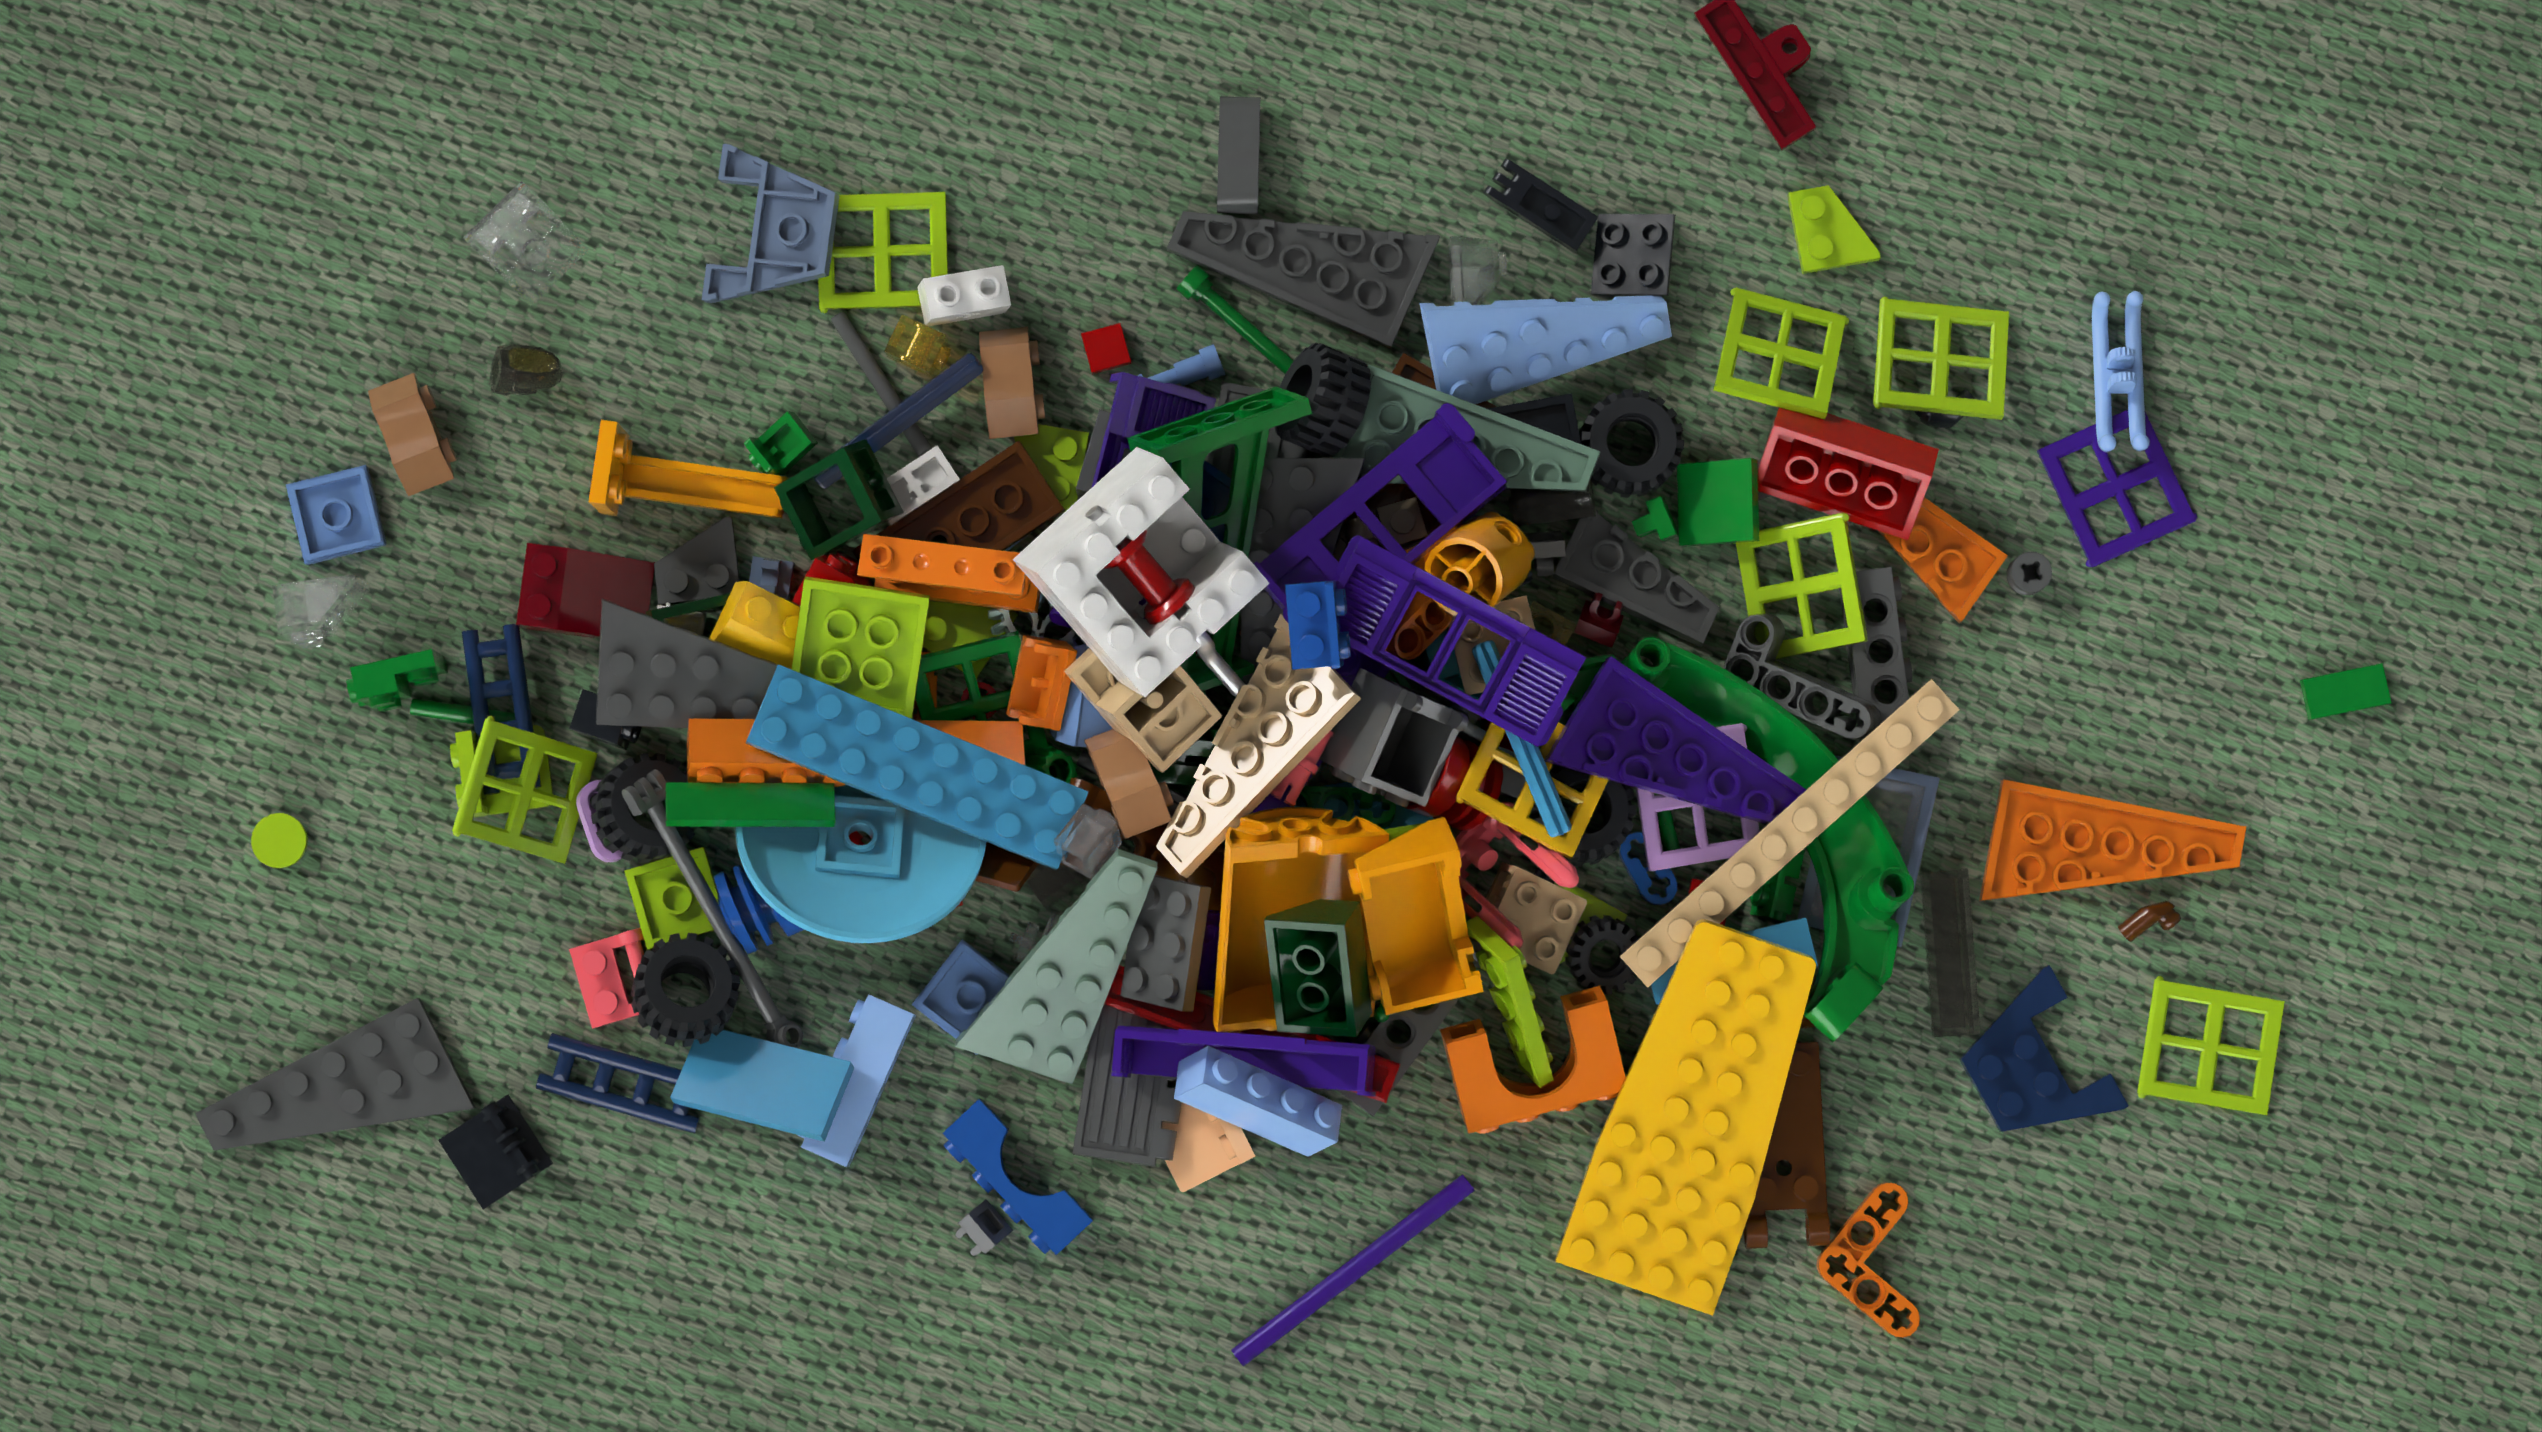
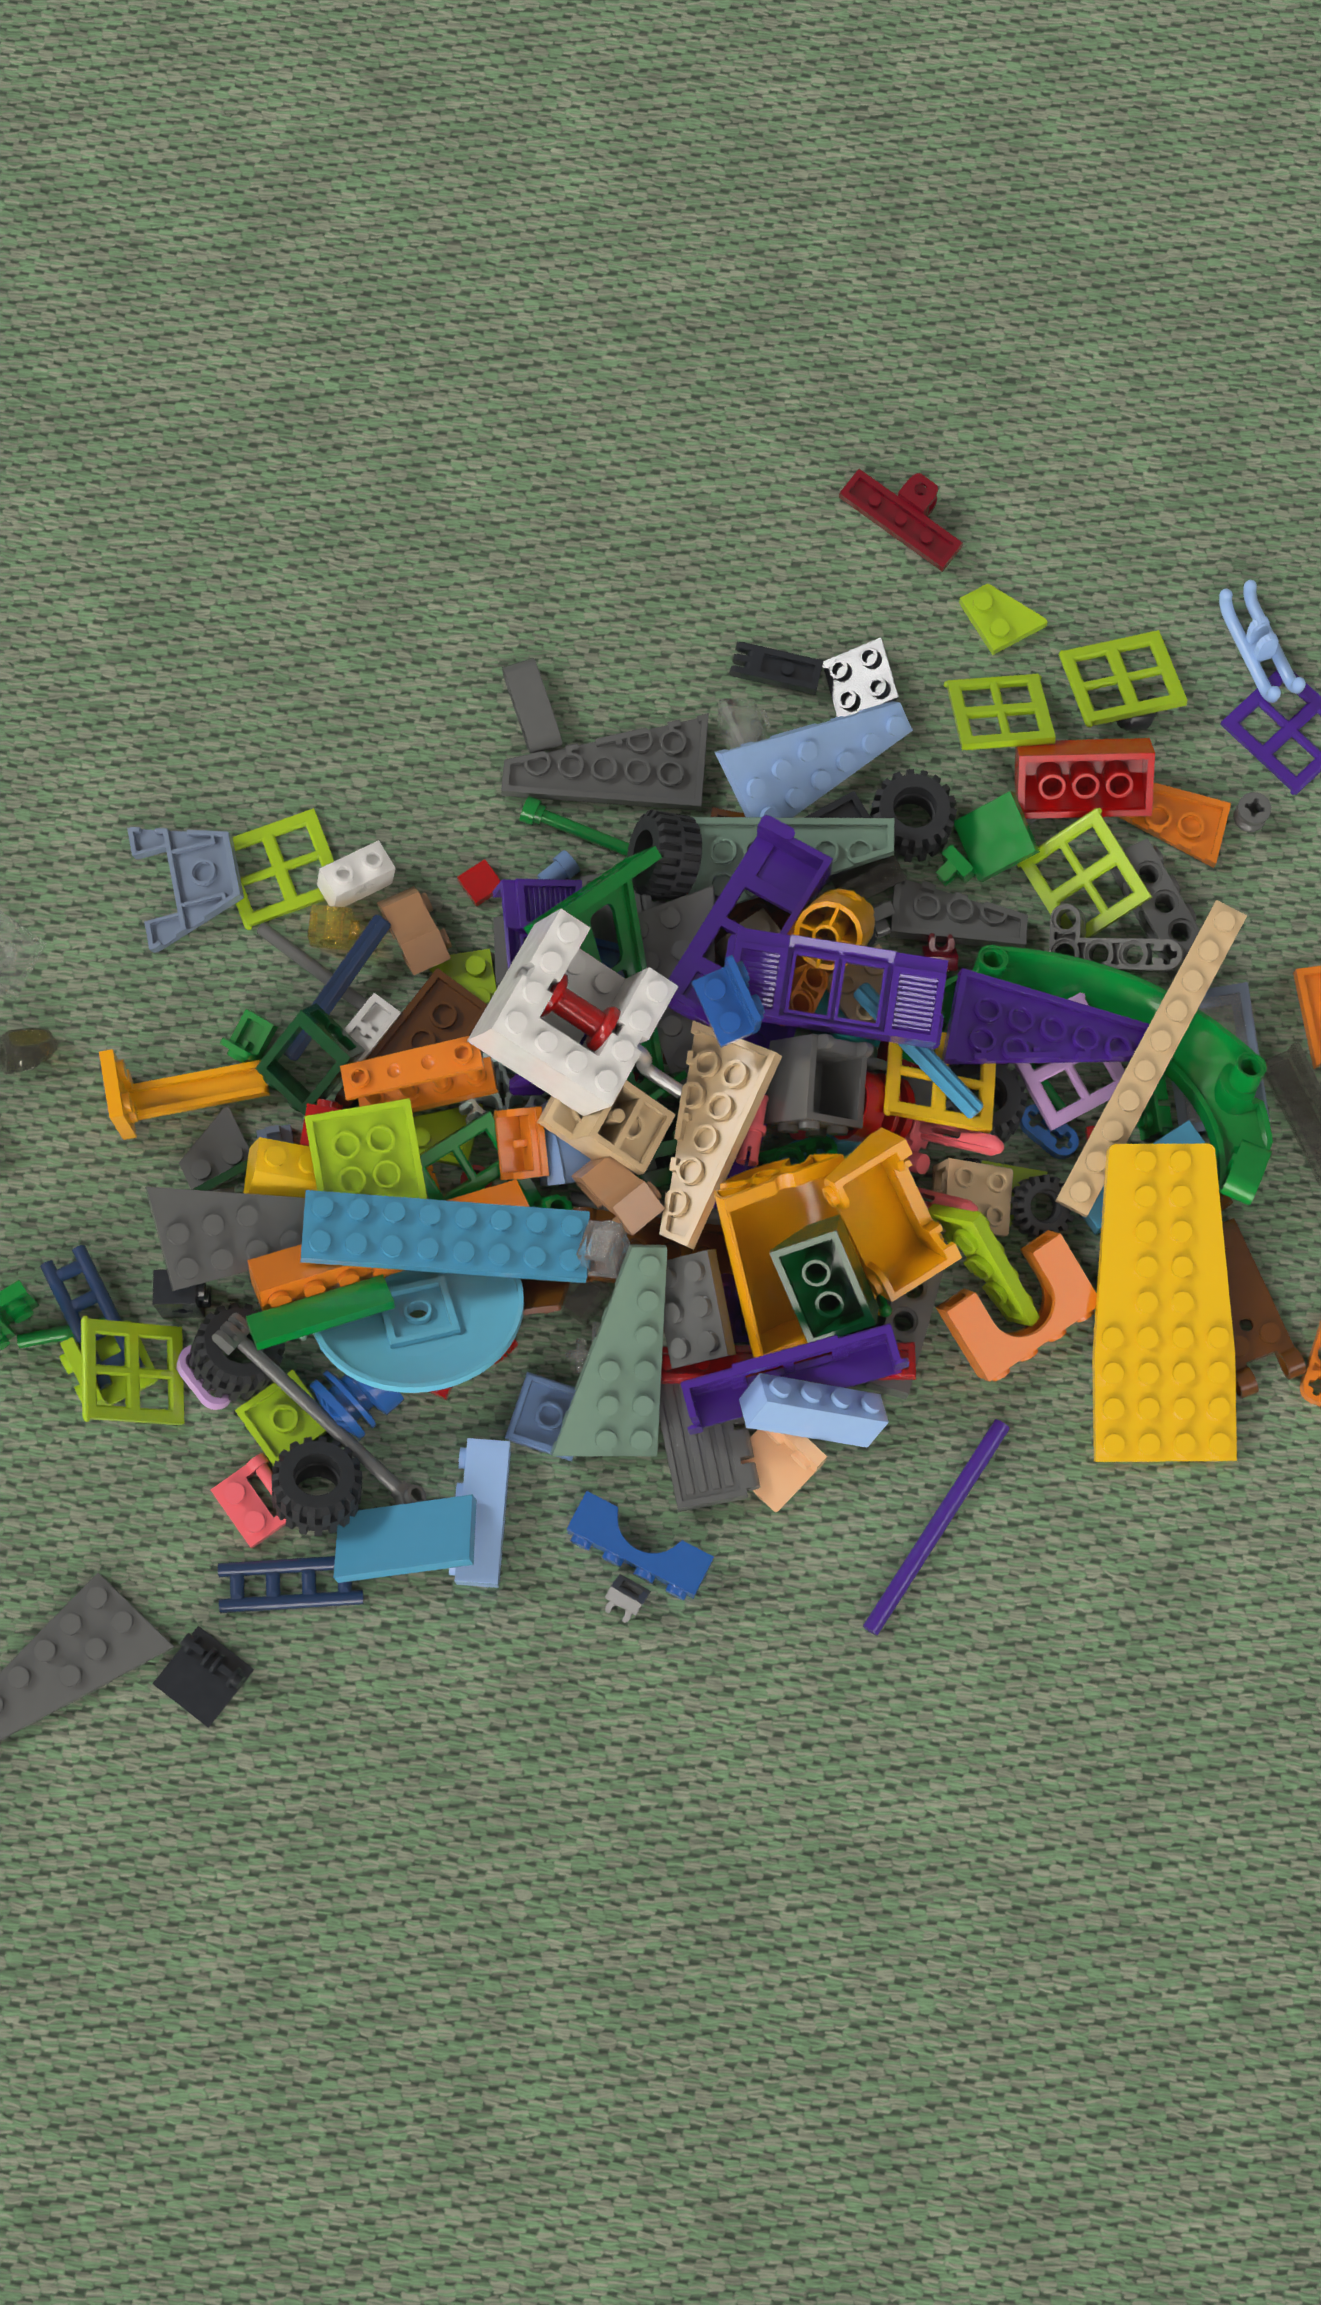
camera: 15 degrees left, 10 degrees down
dark red slope [516,543,655,639] -> none

